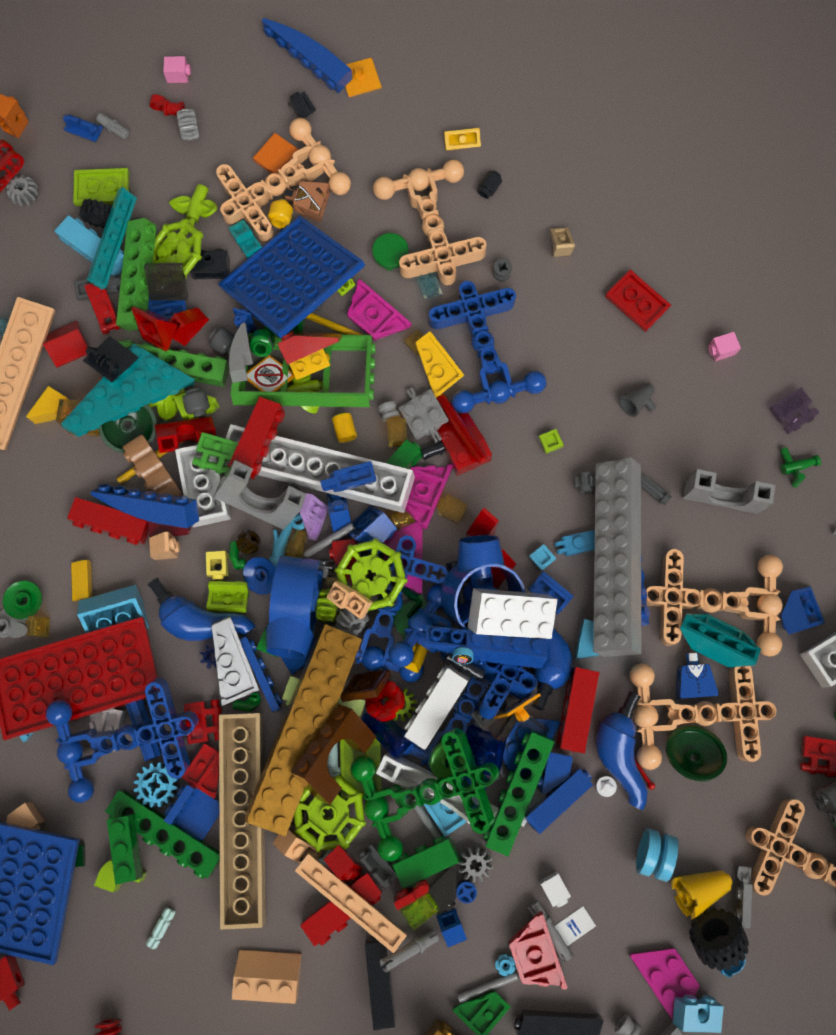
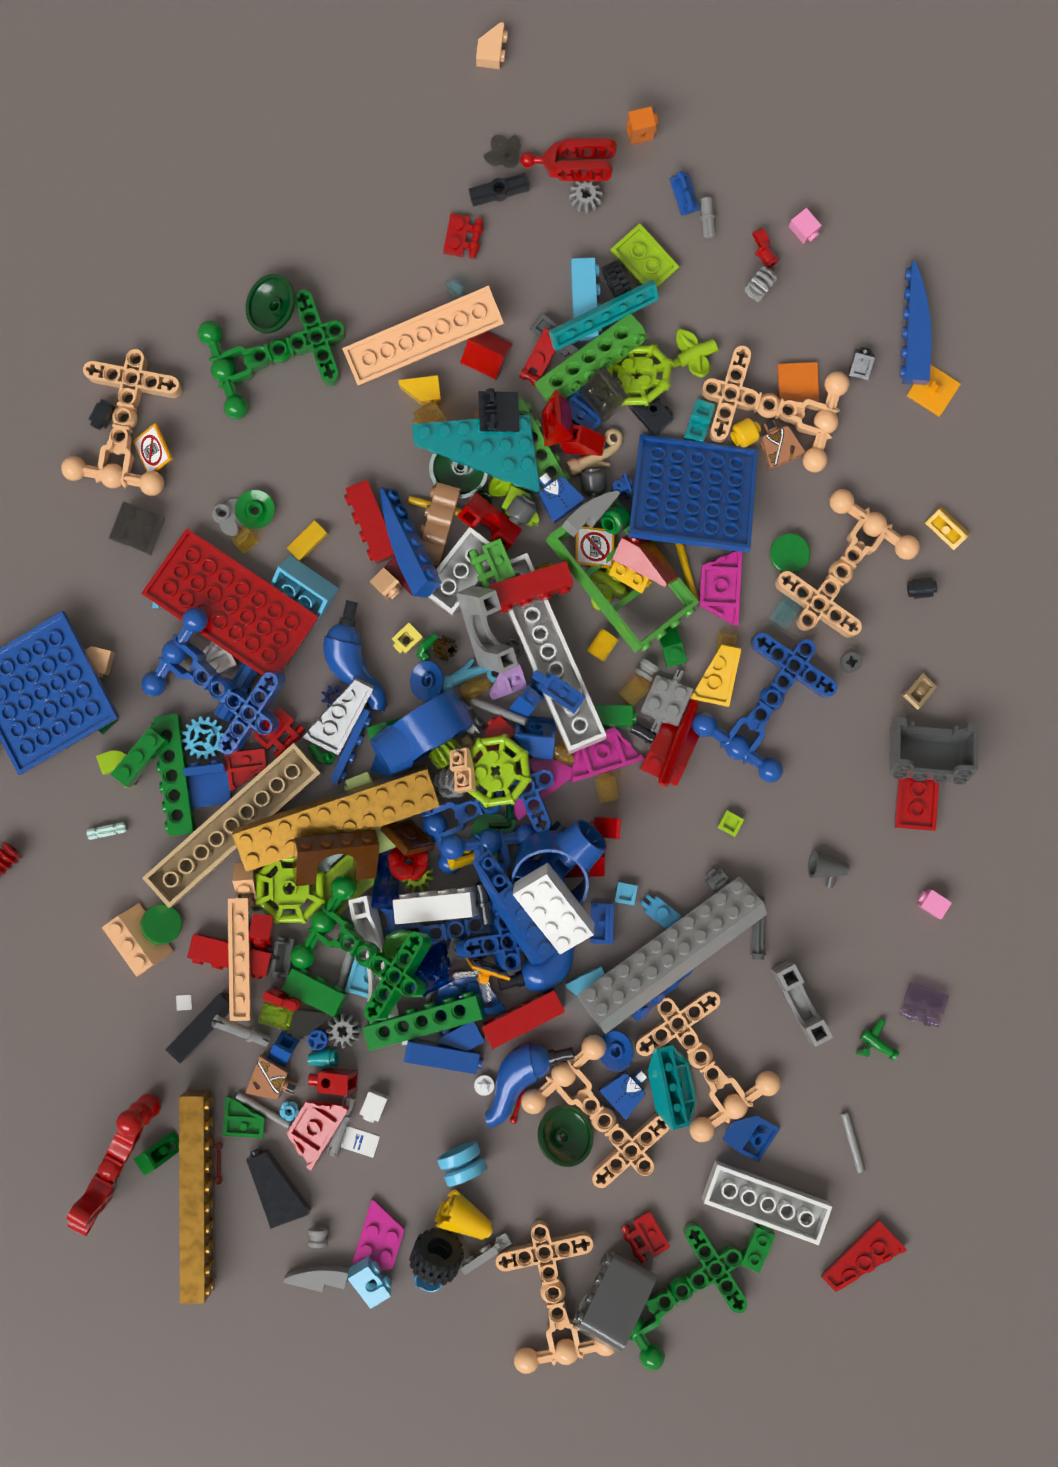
camera: 50 degrees right, 10 degrees up
lime bracket [206,580,249,613] -> none
medium azure tile [452,647,473,664] -> none
none -> green tile [140,904,182,946]
none -> white sticker [176,995,192,1011]
none -> nougat torso [246,1054,297,1099]
none -> teal cone [308,1048,339,1068]
none -> red torso [308,1068,358,1096]
none -> blue torso [538,473,585,525]
none -> tan plant [566,428,623,477]
none -> blue dish [600,1031,634,1072]
none -> green slope [658,627,687,669]
none -> dark grey windscreen [890,717,978,785]

